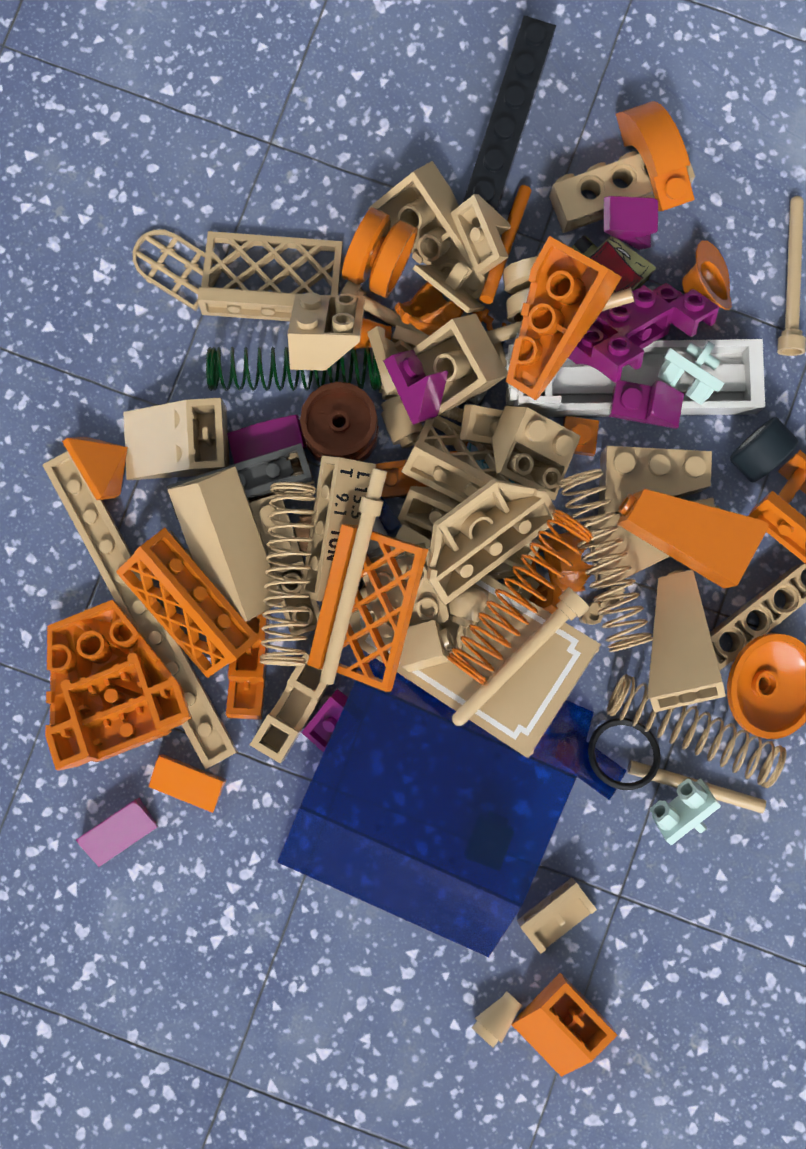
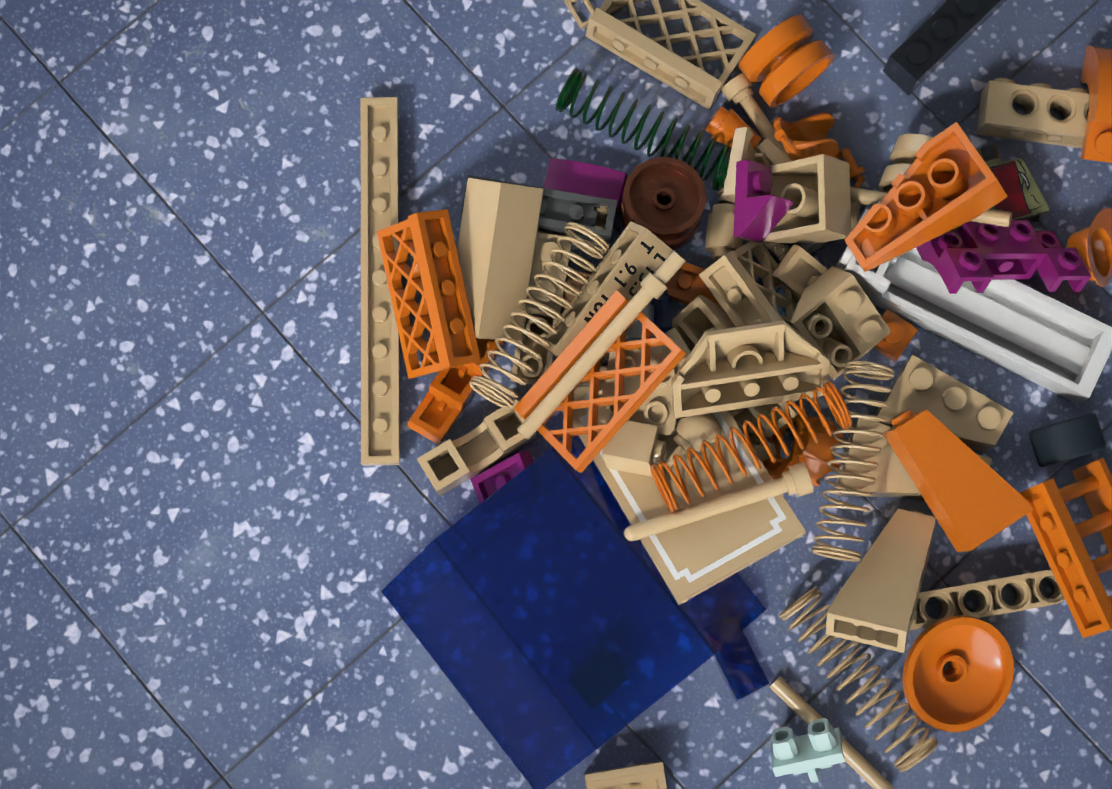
camera: 30 degrees right, 5 degrees down
orange wedge [45,600,192,771] -> none
orange slope [62,437,128,500] -> none
slope [76,798,159,867] -> none
tan slope [123,398,230,480] -> none
orange slope [149,754,227,813] -> none
tan slope [288,292,365,371] -> none
tan wedge [368,161,489,299] -> none
tan piece [413,262,485,313] -> none
tan slope [451,194,511,274] -> none
orange bar [480,185,532,304] -> none
tan piece [579,586,625,625] -> none
black tyre [588,718,661,790] -> none
magenta slope [604,196,658,250] -> none
magenta slope [609,380,684,429] -> none
light aqua hips [658,341,725,405] -> none

